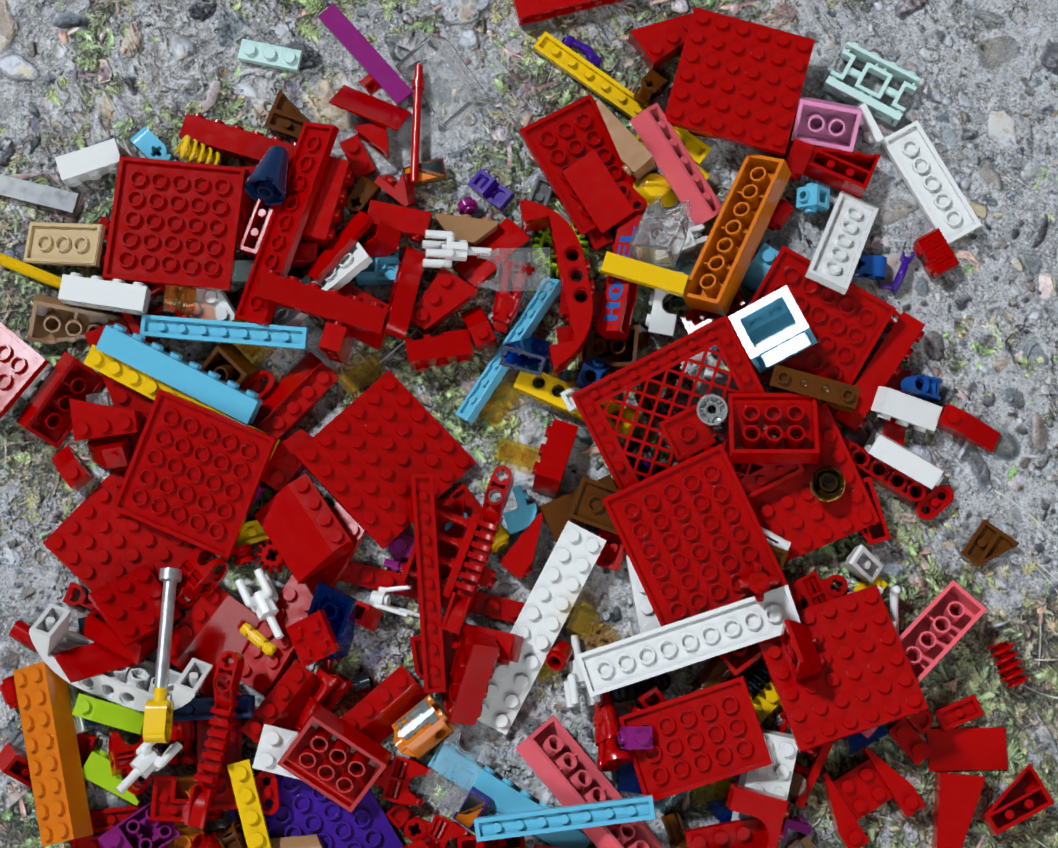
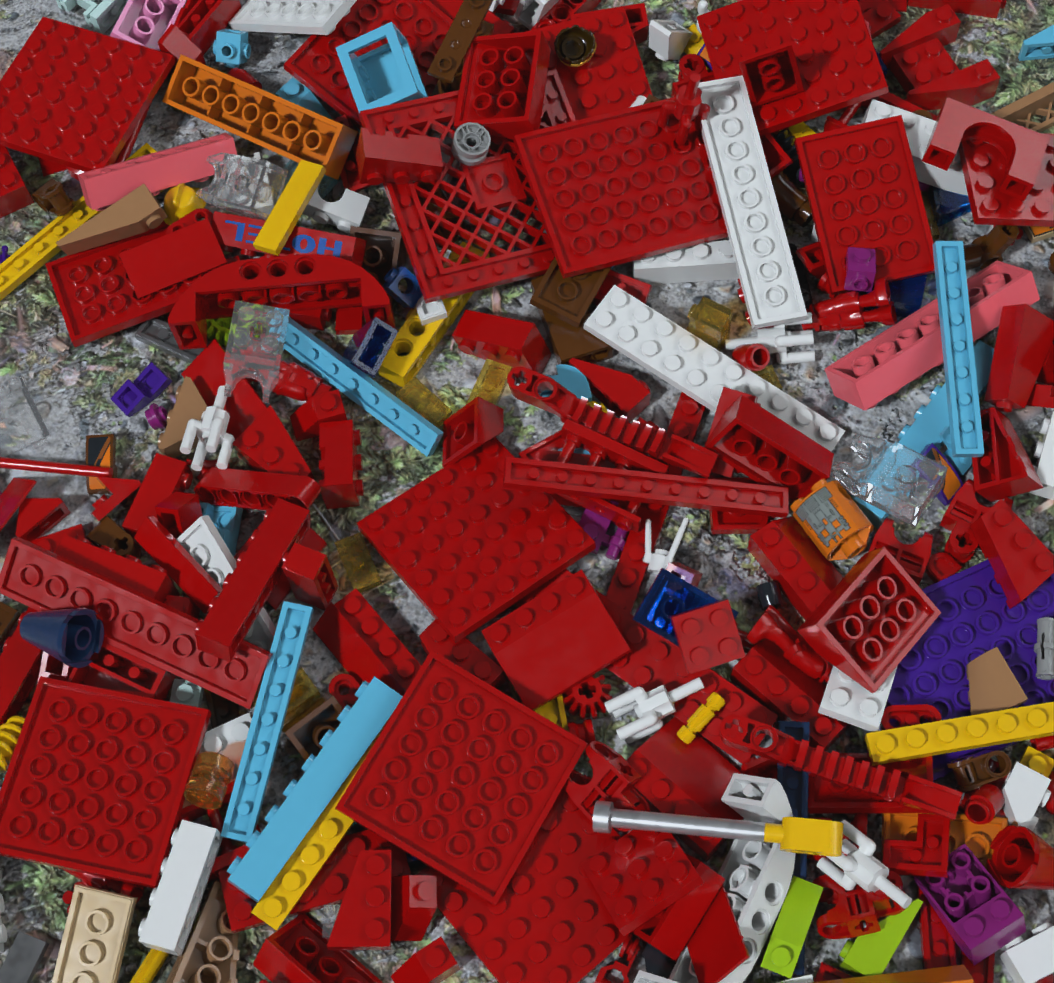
camera: 80 degrees left, 15 degrees down
none -> red wedge [356,127,443,185]
none -> red slope [442,397,504,467]

